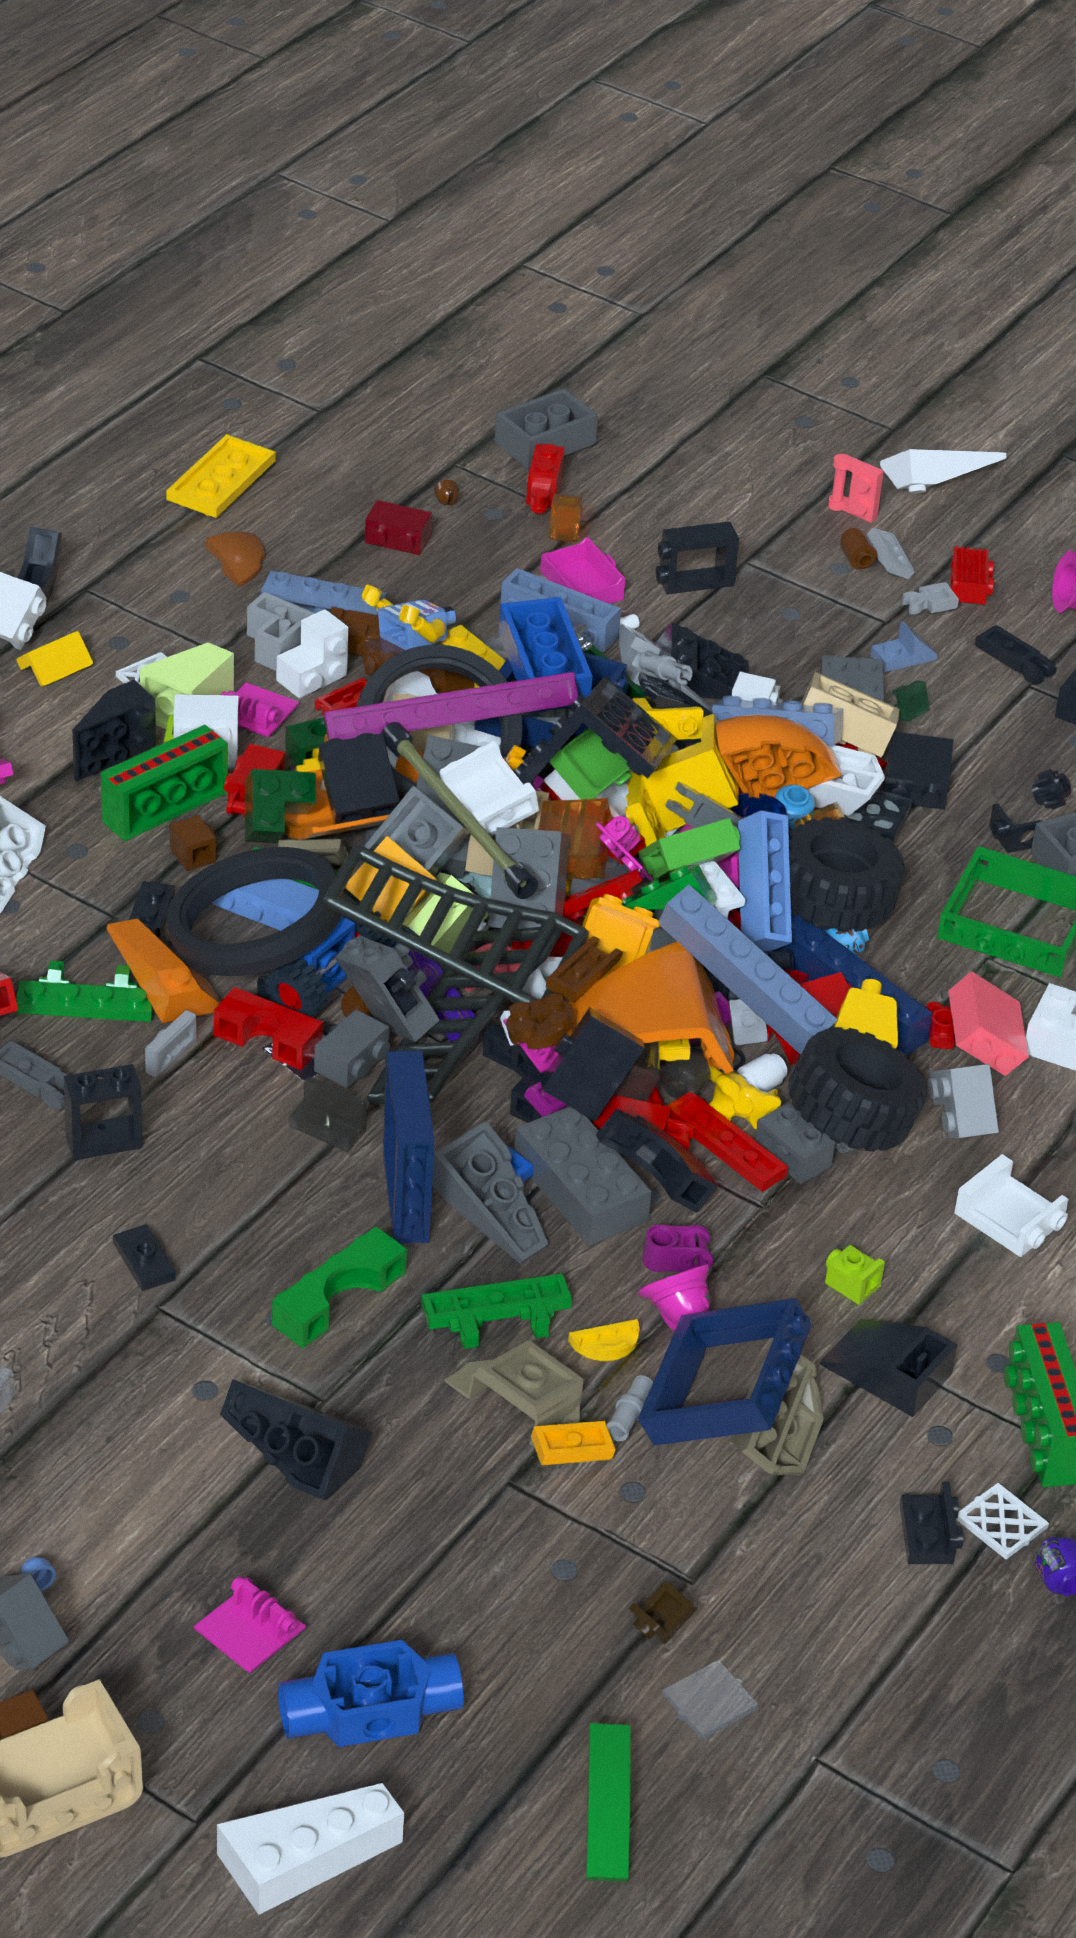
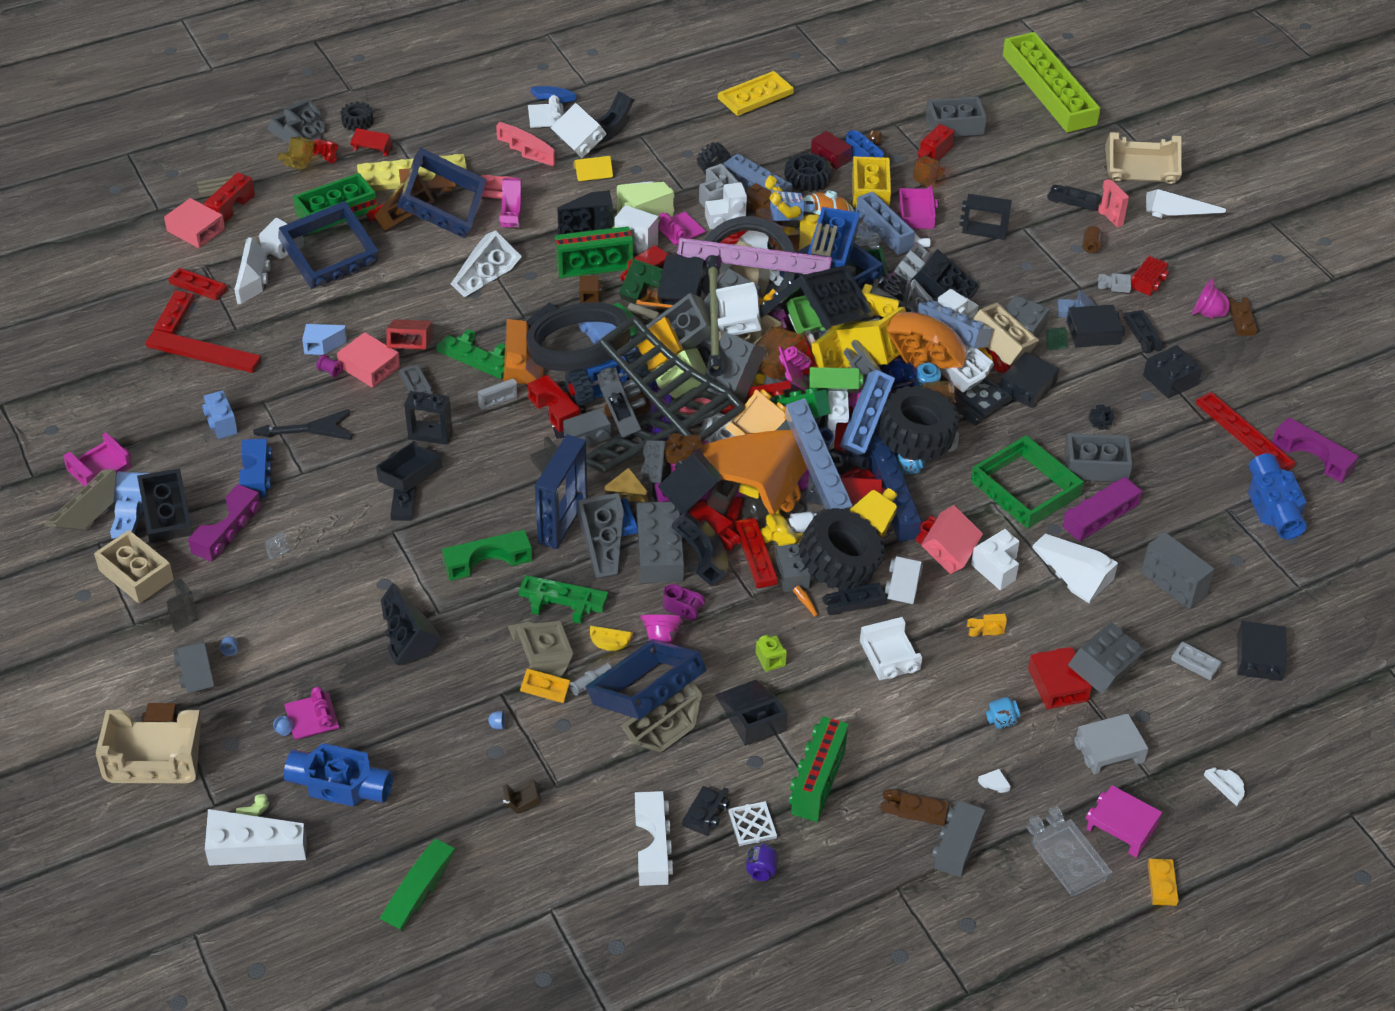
camera: 30 degrees right, 5 degrees up
dark orange brick [205,532,265,587] -> none
reddish brown hinge [545,936,623,1003] -> none
light grey pin [639,650,692,685] -> none
clear piece [662,1660,758,1740] -> none
light grey plate [867,527,915,579] -> none
black bracket [989,803,1043,853] -> none
none -> yellowish green arm [236,794,269,817]
none -> medium blue hinge [273,716,294,736]
none -> black container [376,441,442,493]
none -> medium blue hinge [488,711,506,730]
none -> pearl gold slope [605,468,650,503]
none -> white arch [635,791,673,886]
none -> dark grey hinge [641,440,665,483]
none -> black tyre [697,142,731,174]
none -> black gear [784,152,833,192]
none -> orange helmet [793,585,817,617]
none -> orange dish [803,190,855,215]
none -> dark tan tile [811,223,837,257]
none -> black hinge [822,582,886,615]
none -> blue beam [846,130,884,158]
none -> yellow brick [852,157,891,208]
none -> lime brick [1003,32,1100,132]
none -> black hinge [1047,184,1101,211]
none -> black brick [1066,304,1125,348]
none -> tan windscreen [1105,132,1181,184]

